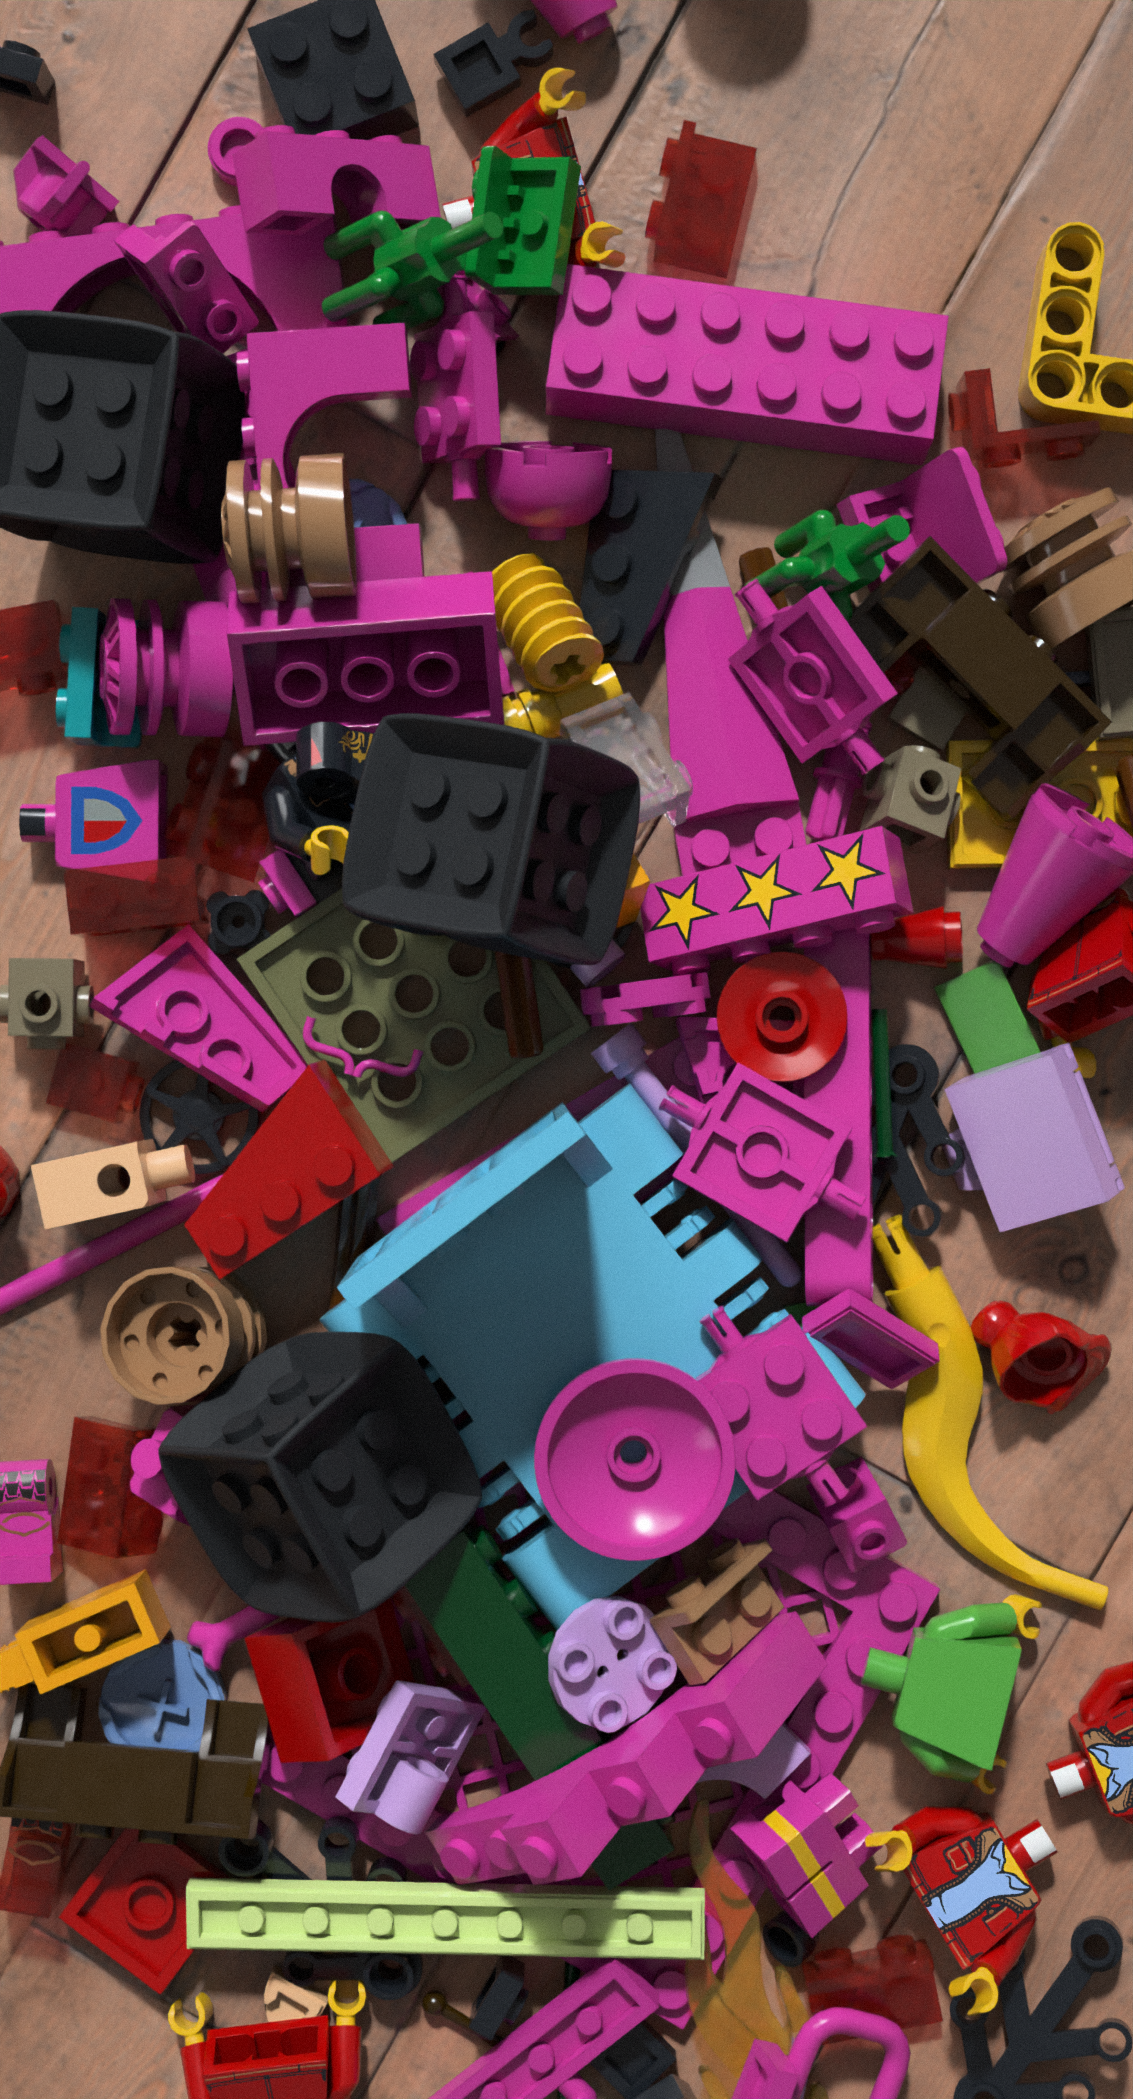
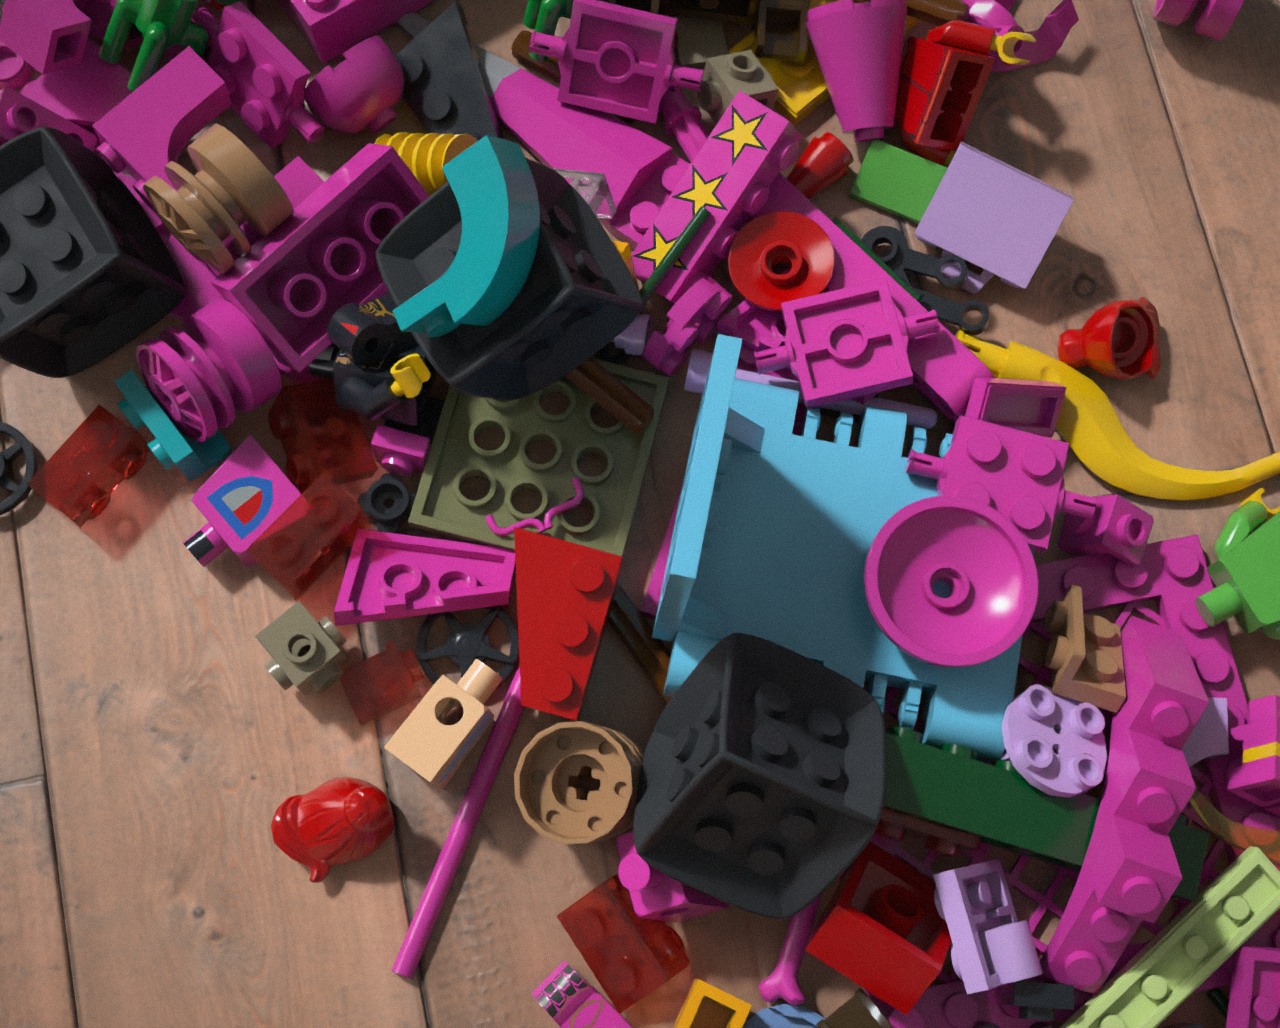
camera: 40 degrees left, 15 degrees down
none -> teal arch [392,135,540,337]
none -> dark green piece [639,206,712,315]
none -> black plate [1001,981,1074,1021]

